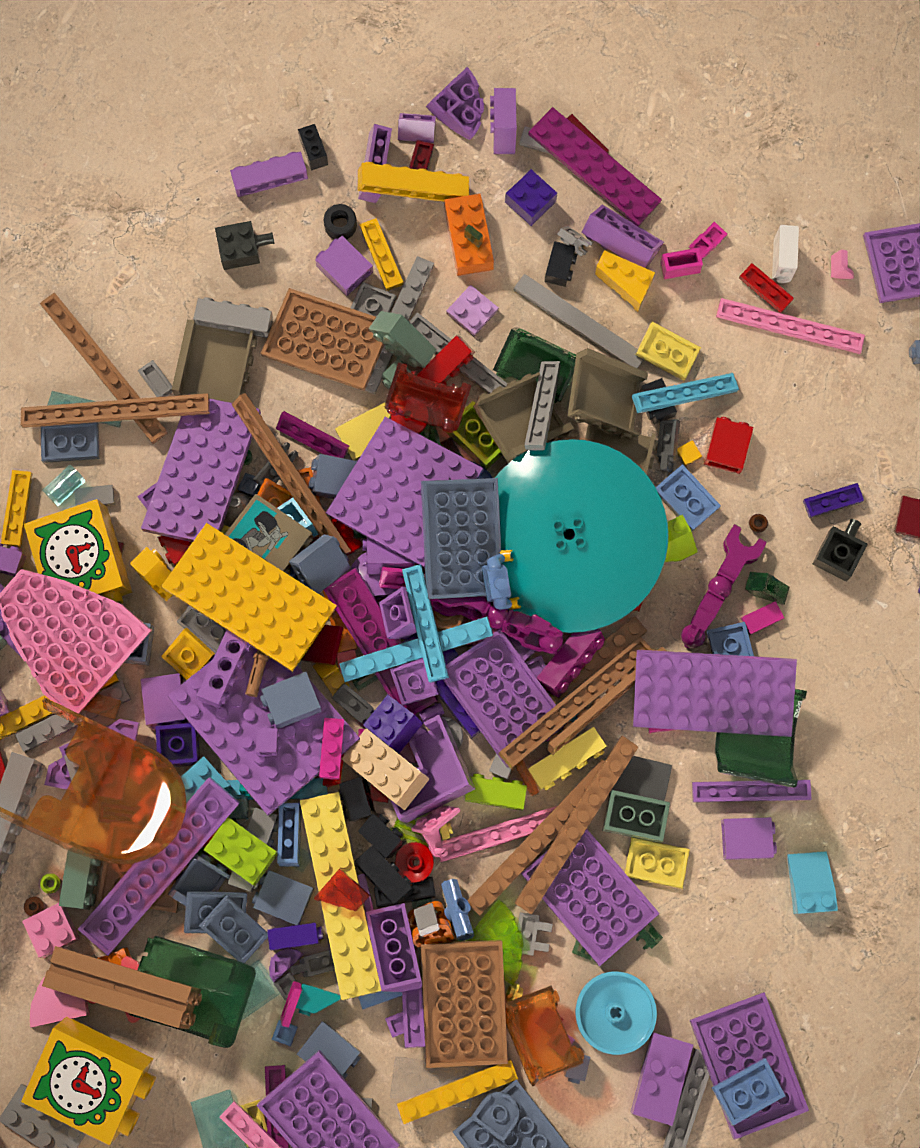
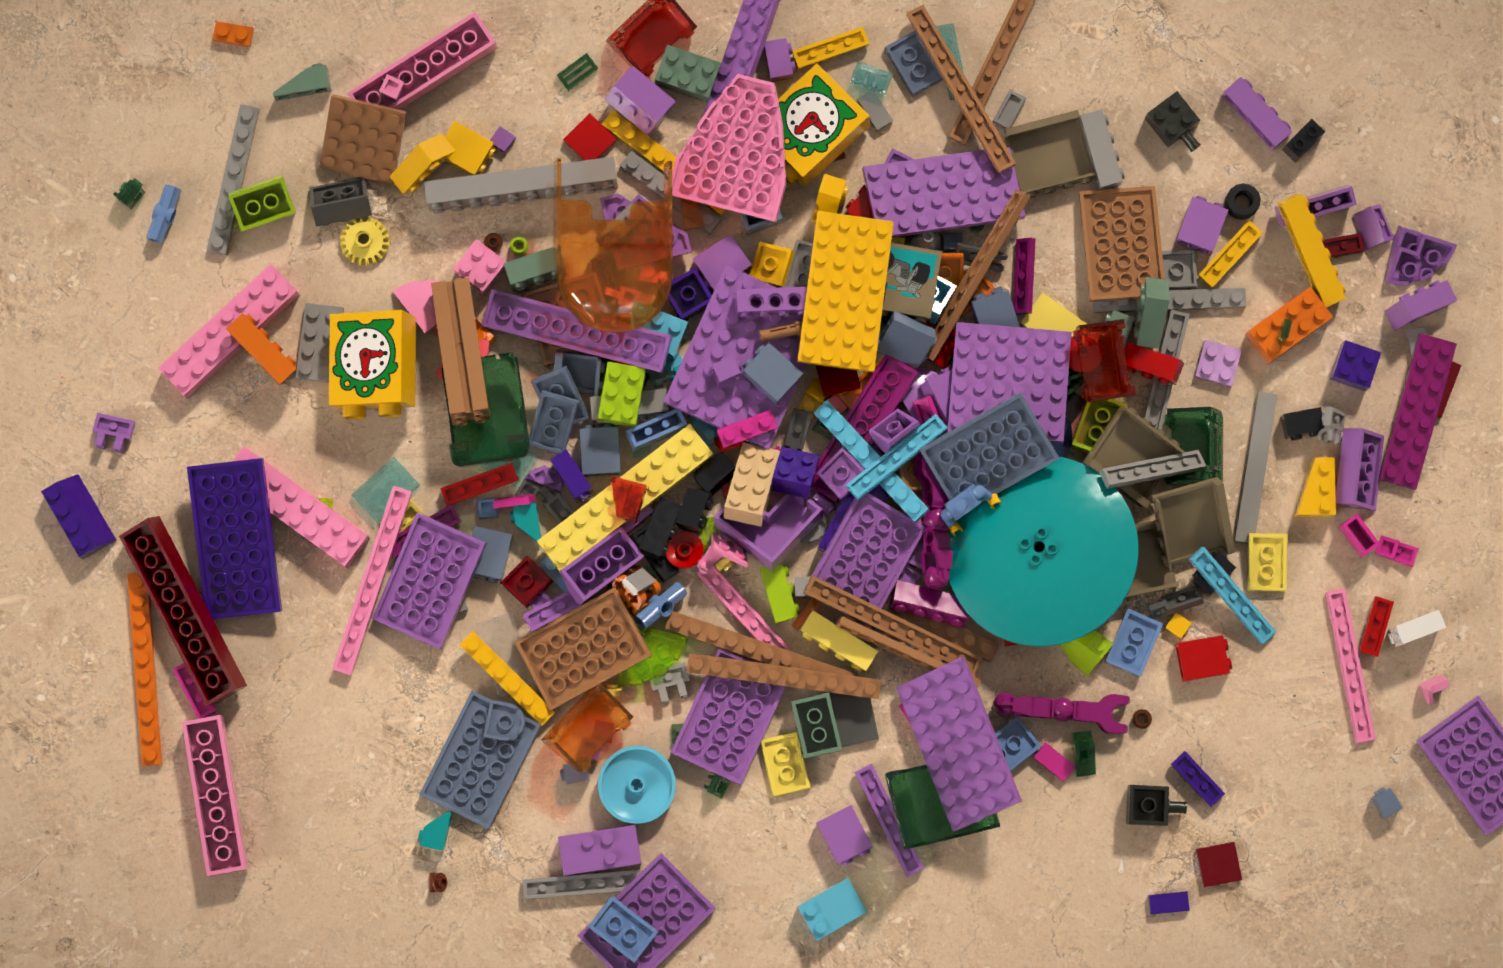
camera: 65 degrees right, 5 degrees up
none -> red plate [440,462,519,506]
none -> dark red tile [500,556,554,608]

